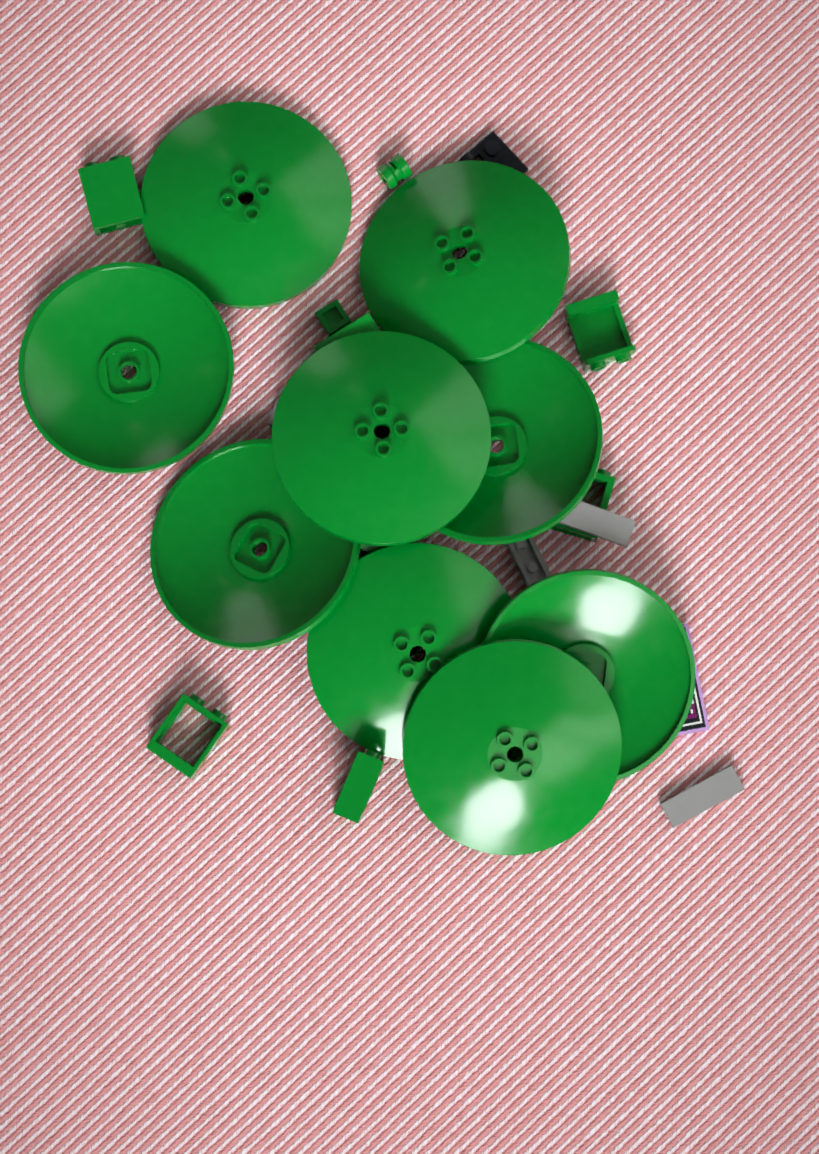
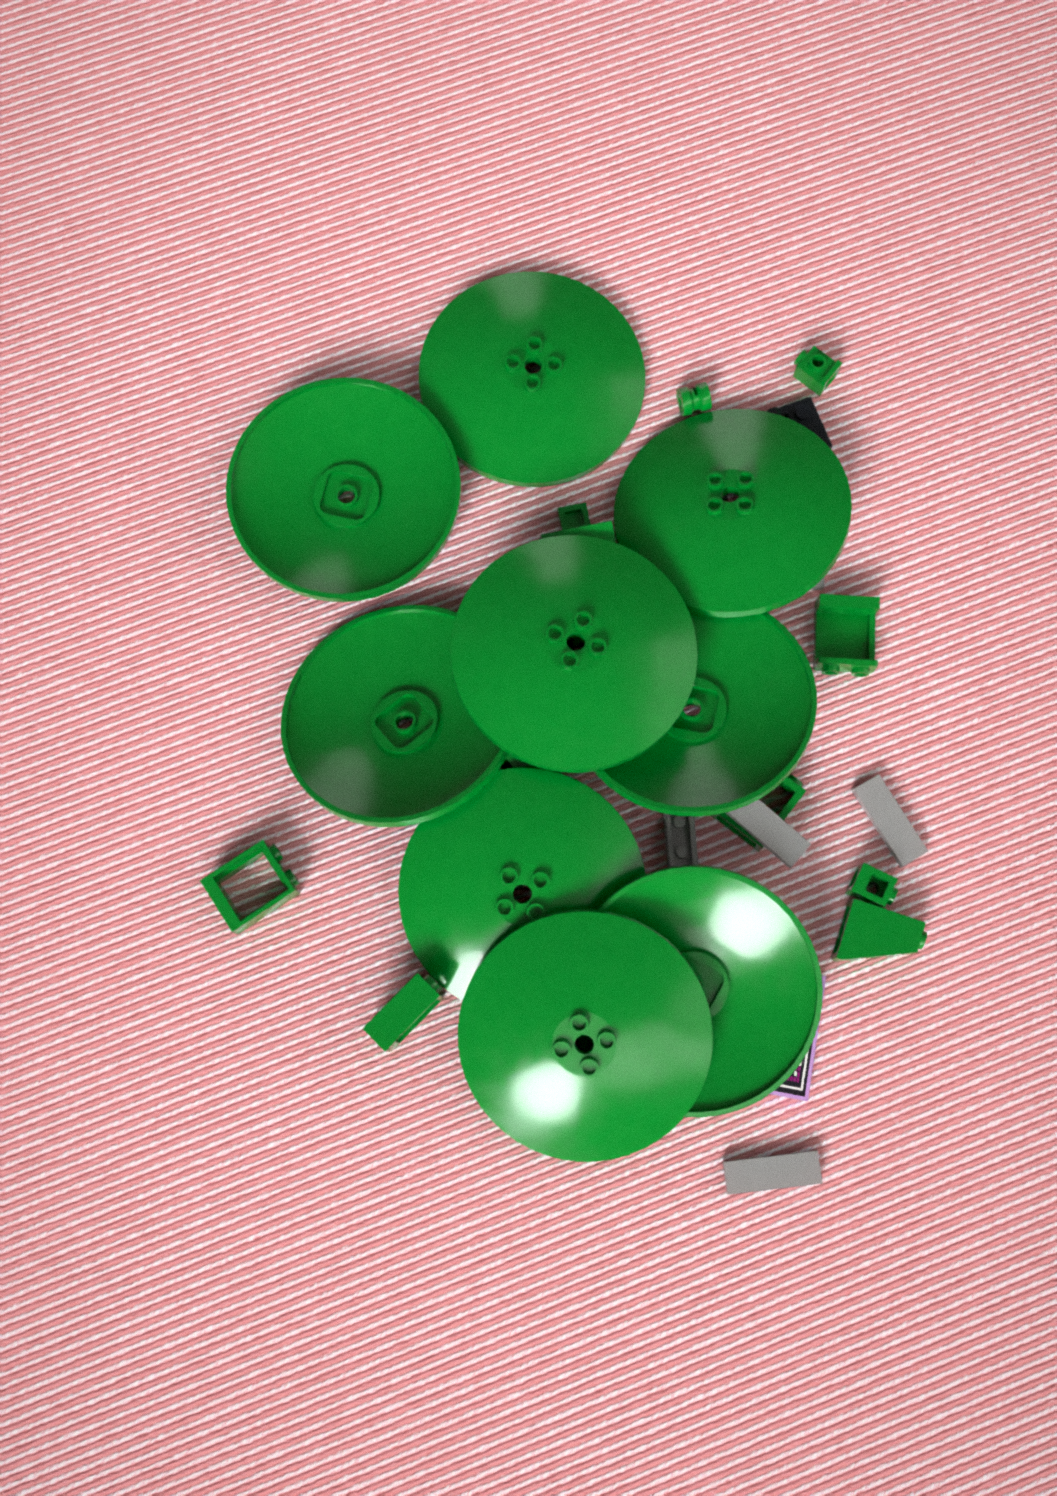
camera: 25 degrees right, 5 degrees down
green panel [78,155,145,236] -> none
none -> green brick [793,346,842,396]
none -> green slope [830,899,927,962]
none -> green brick [845,863,898,908]
none -> light grey tile [852,774,929,868]

